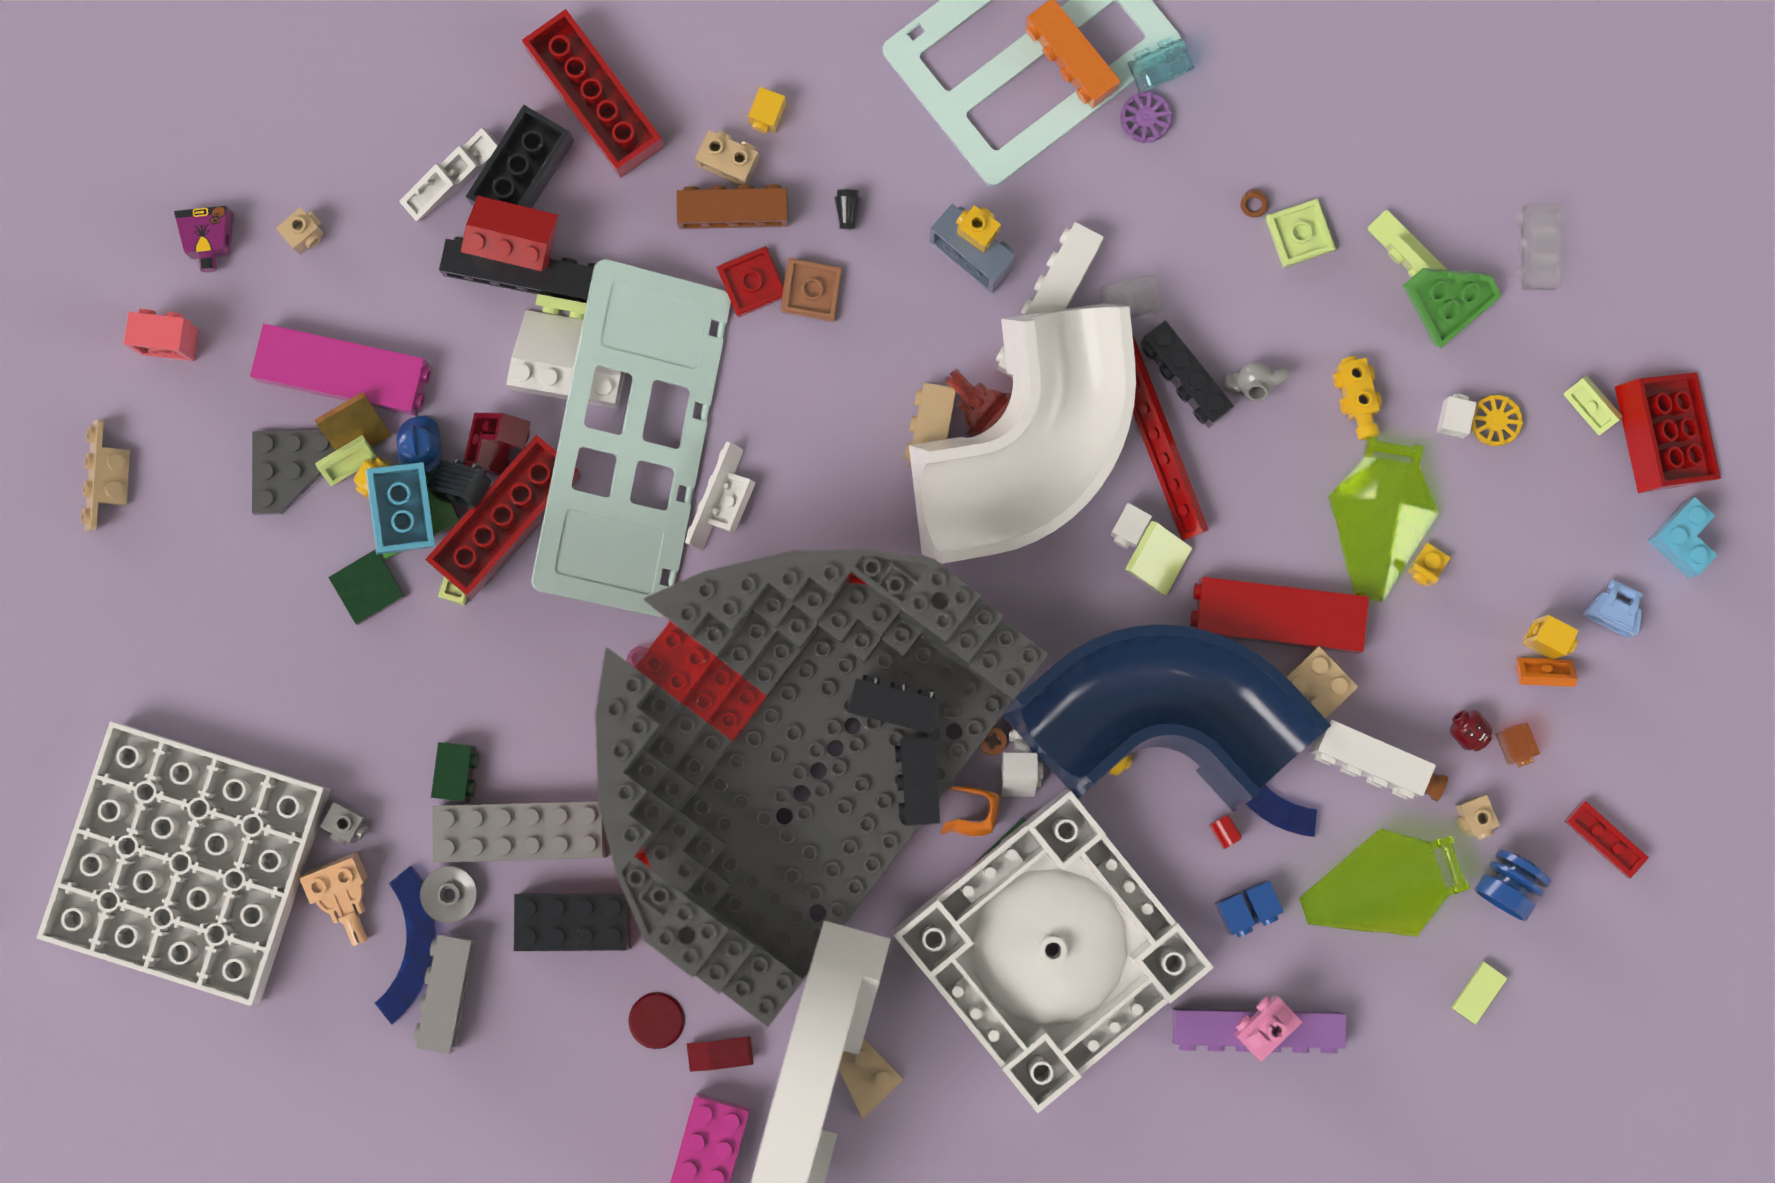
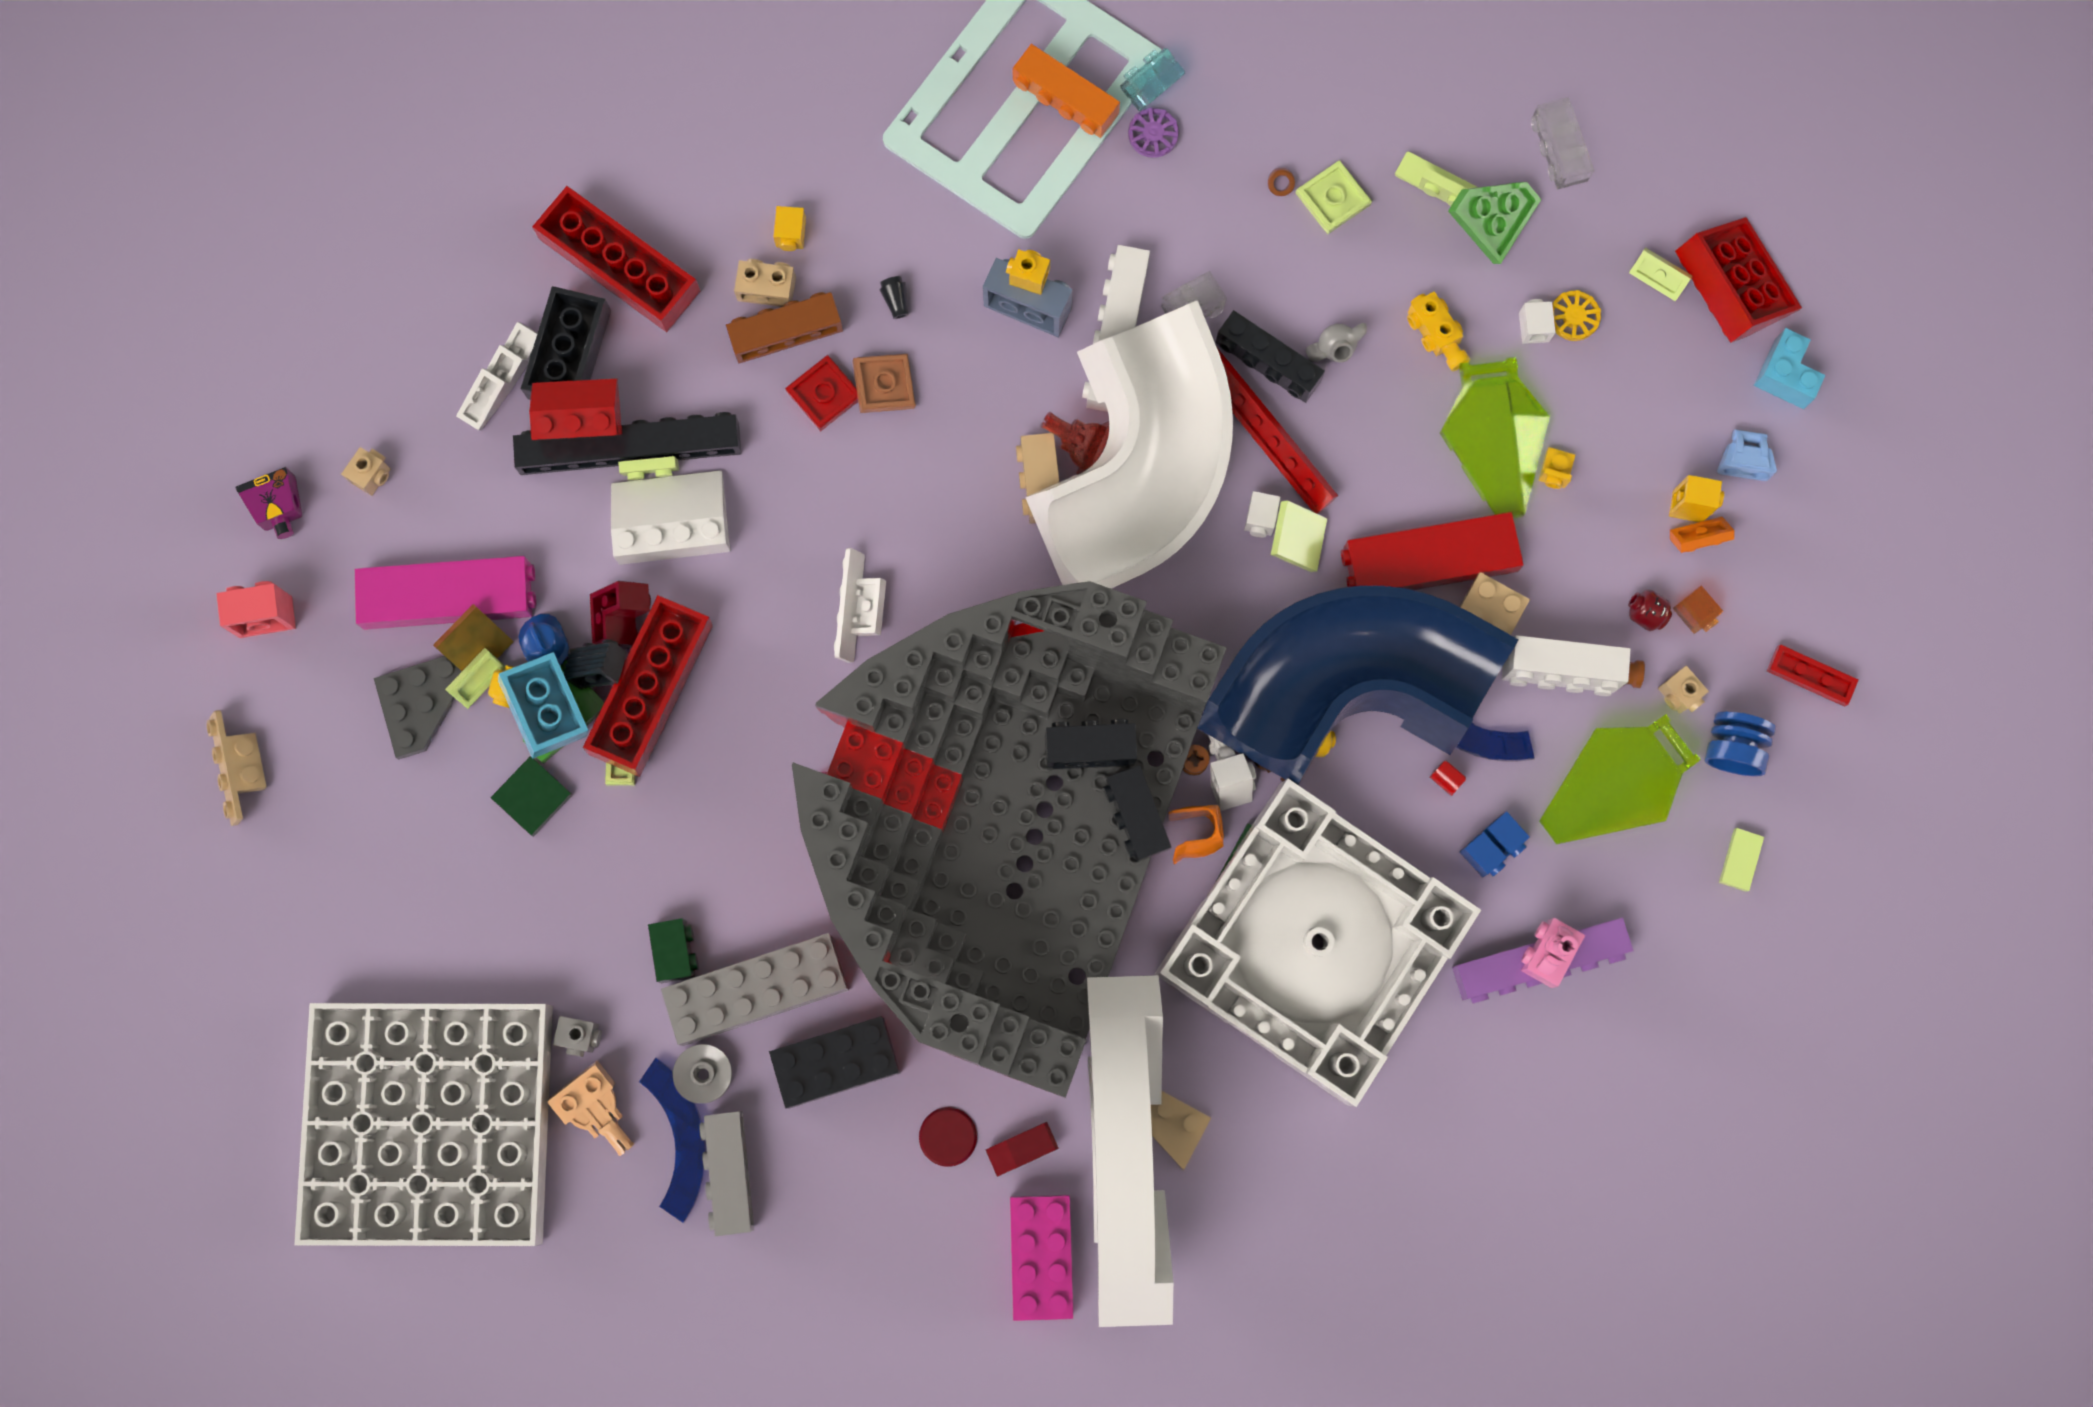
camera: 20 degrees left, 5 degrees down
light aqua door [531,259,731,617] -> none

